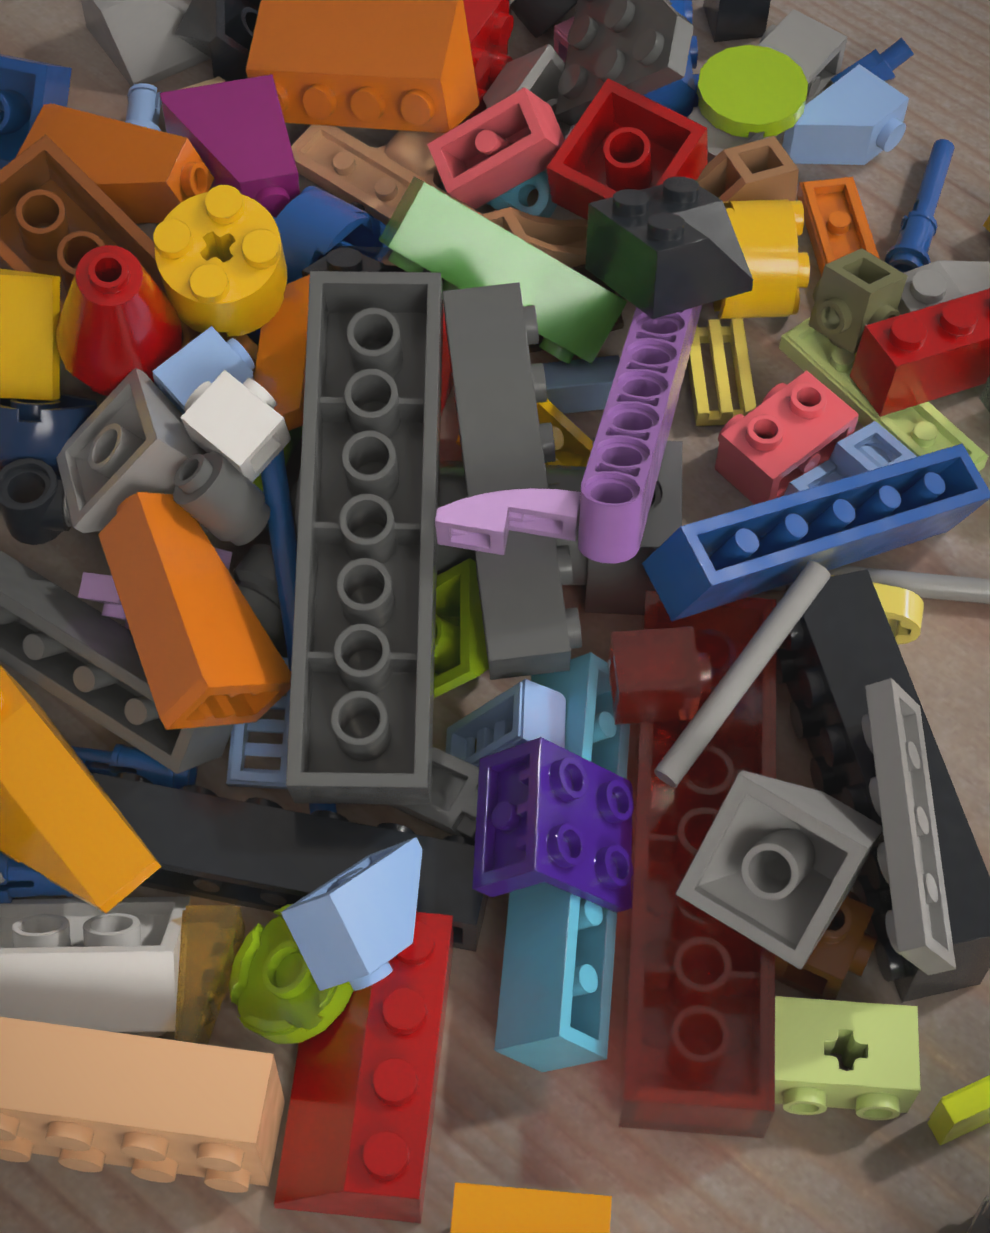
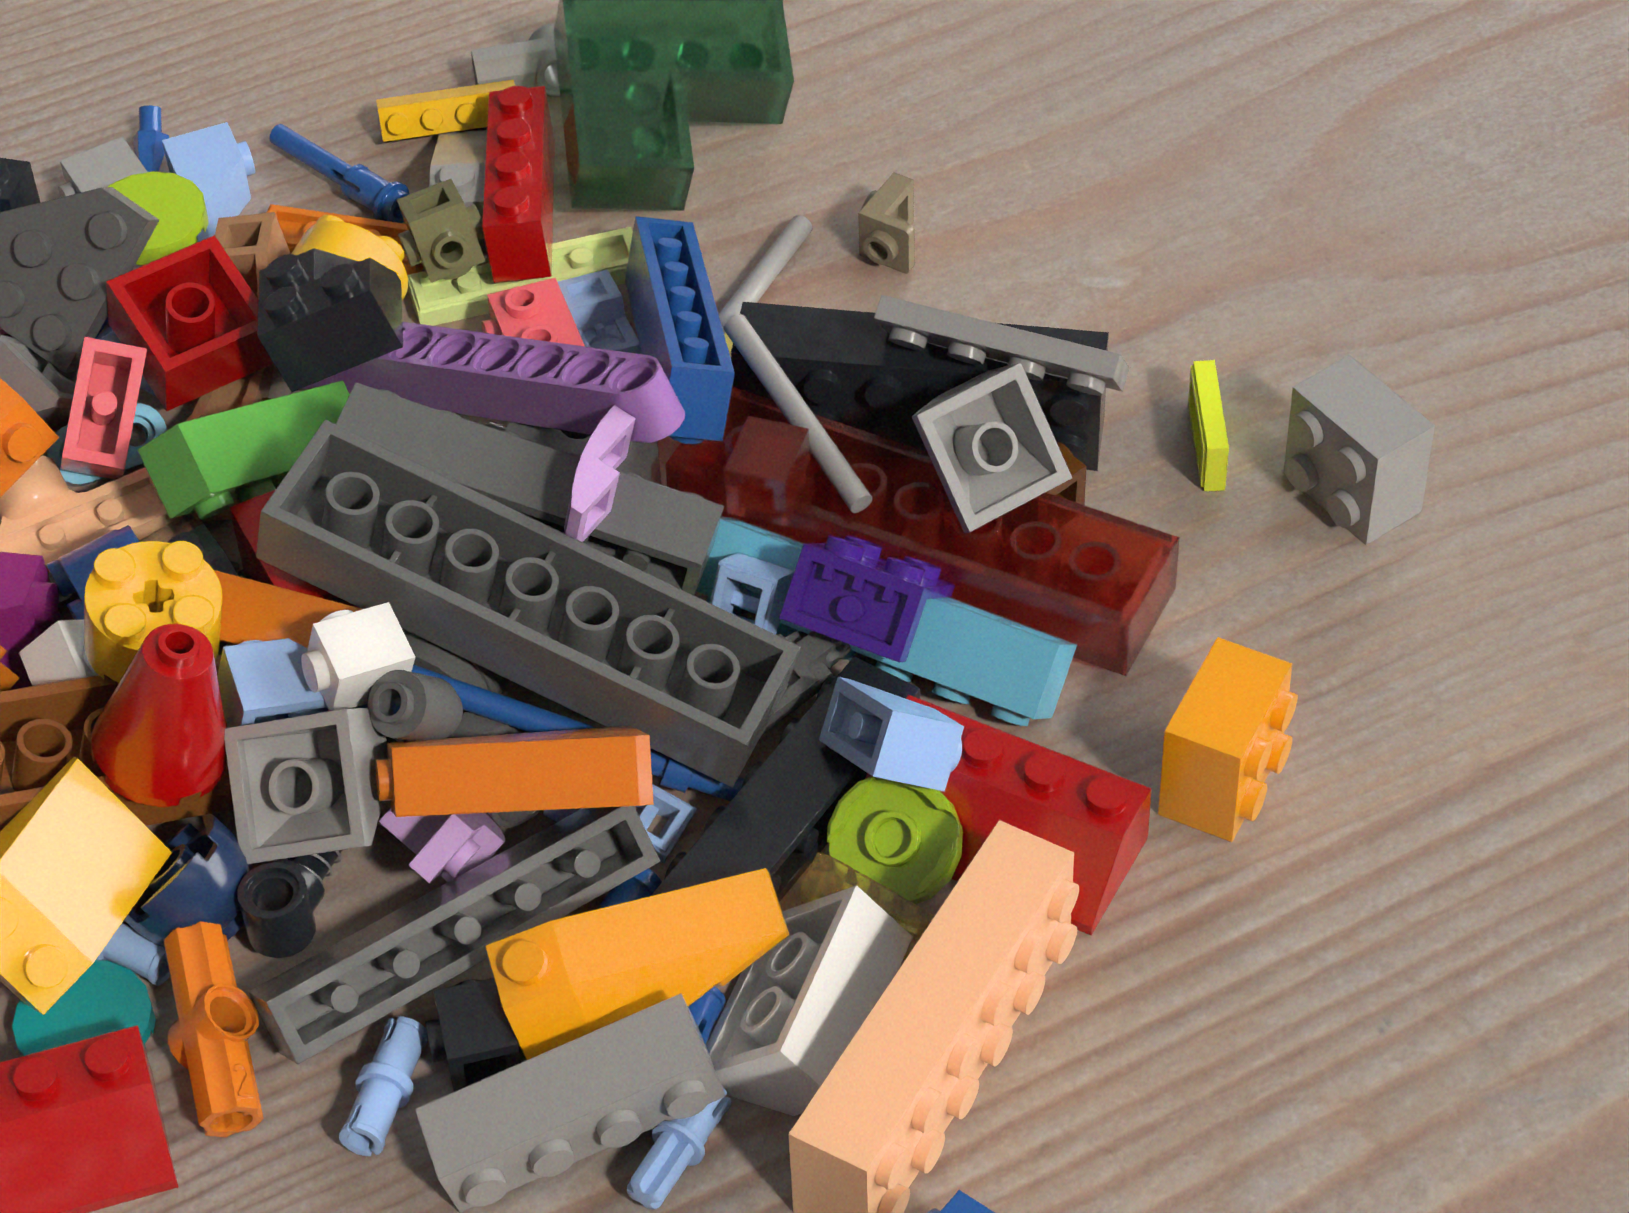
camera: 65 degrees left, 10 degrees down
yellowish green brick [764,996,921,1120] -> none

